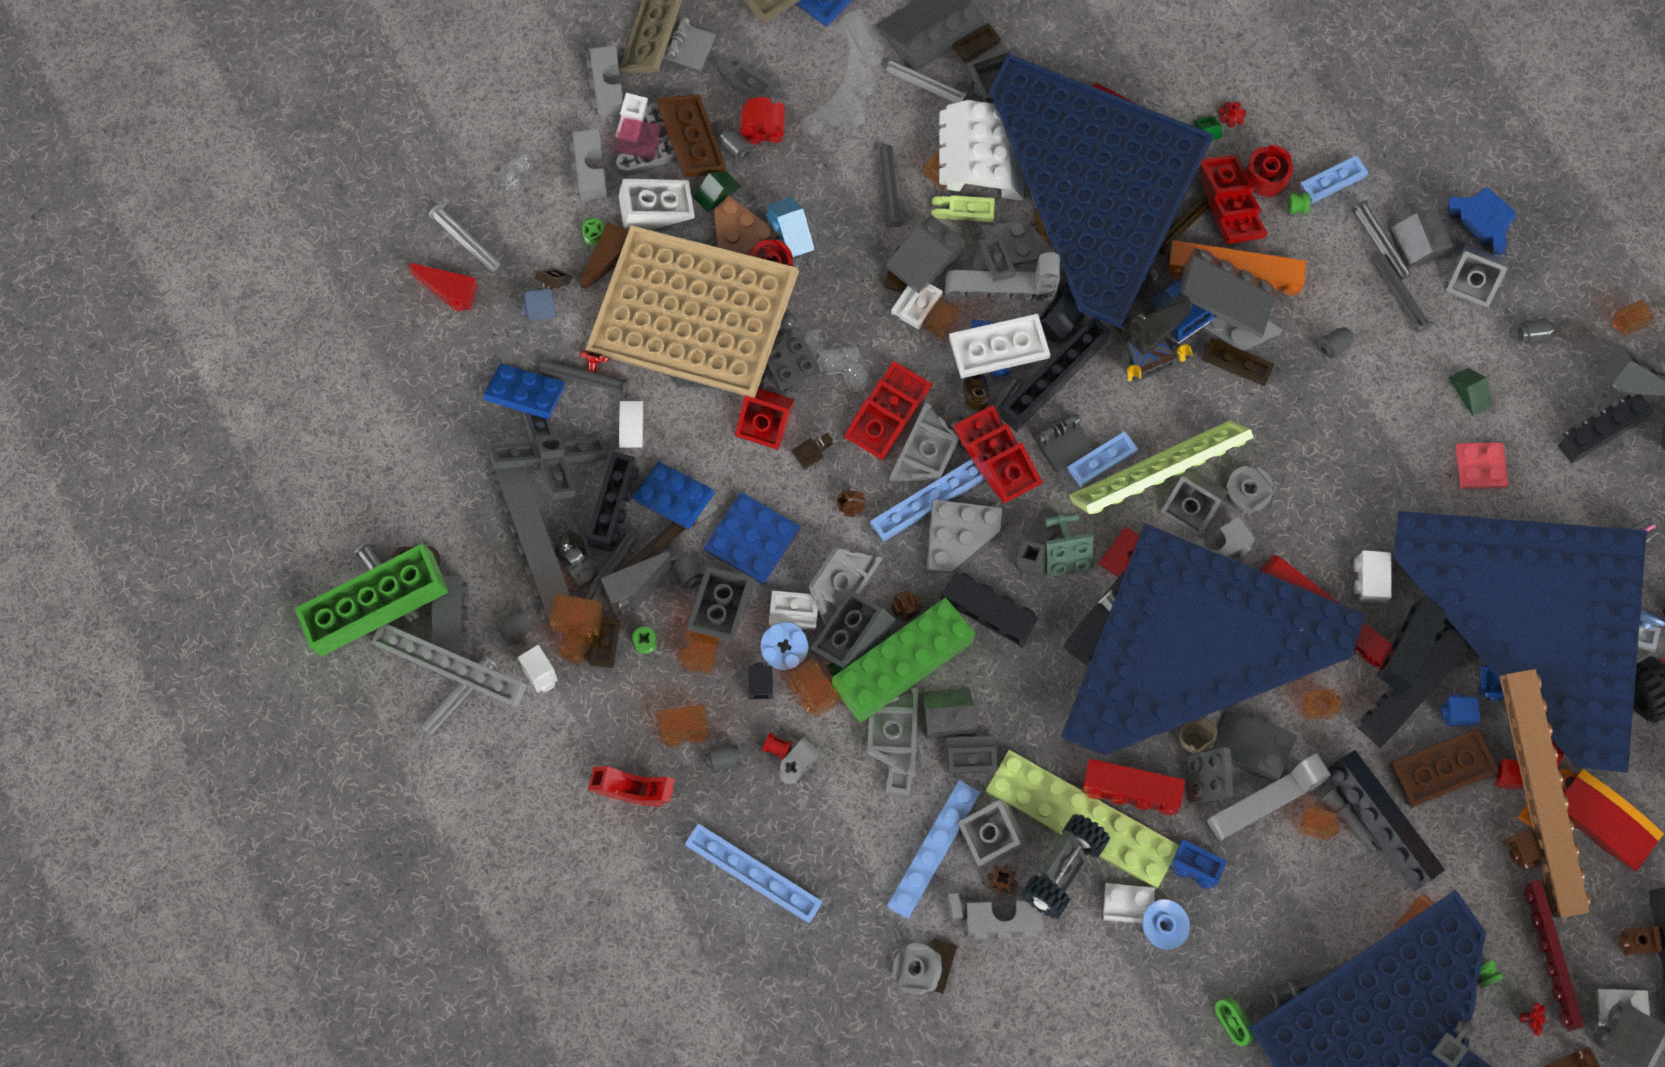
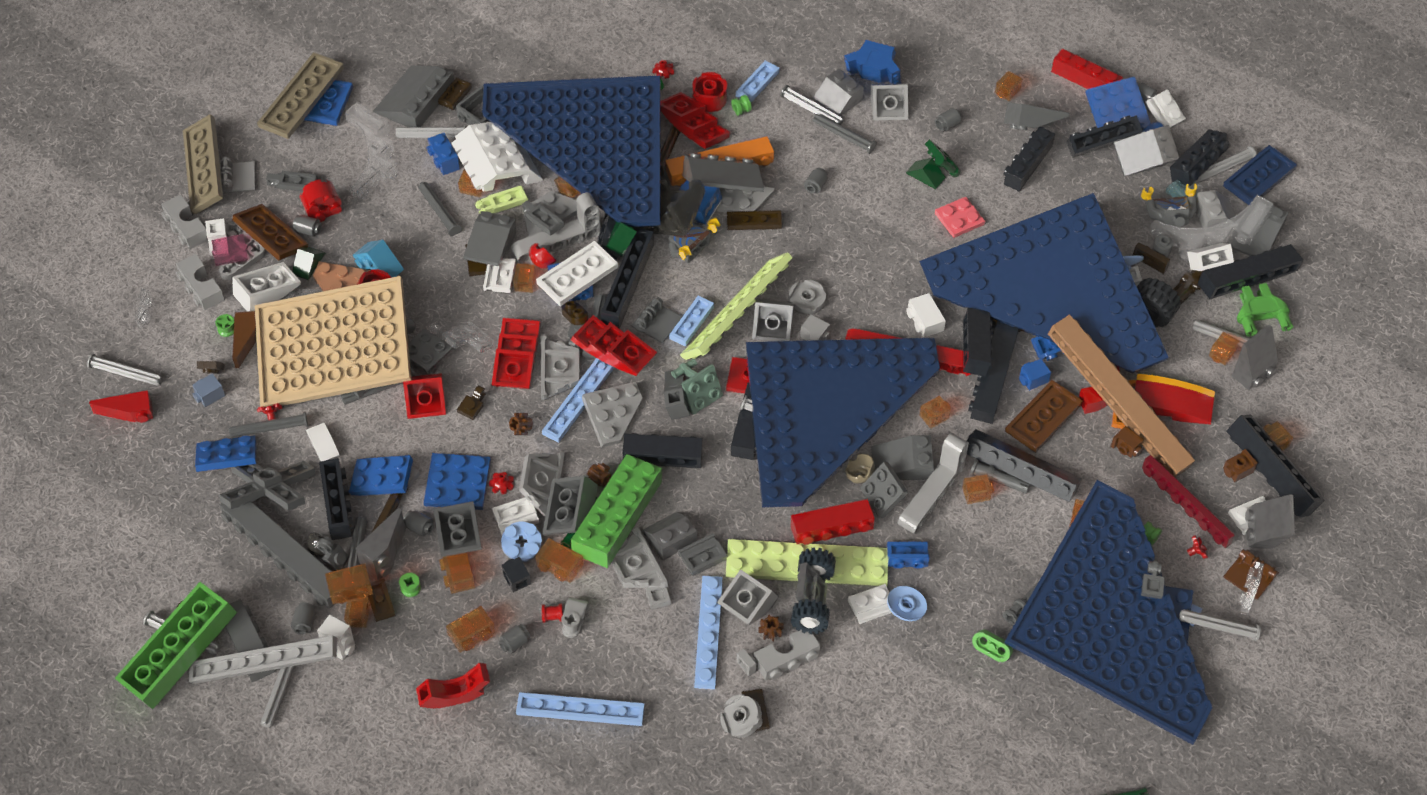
camera: 25 degrees left, 15 degrees down
none -> blue brick [427,132,460,176]
none -> red plant [489,472,514,494]
none -> red hair [529,243,557,269]
none -> dark green slope [606,221,637,256]
none -> dark green plate [925,139,961,177]

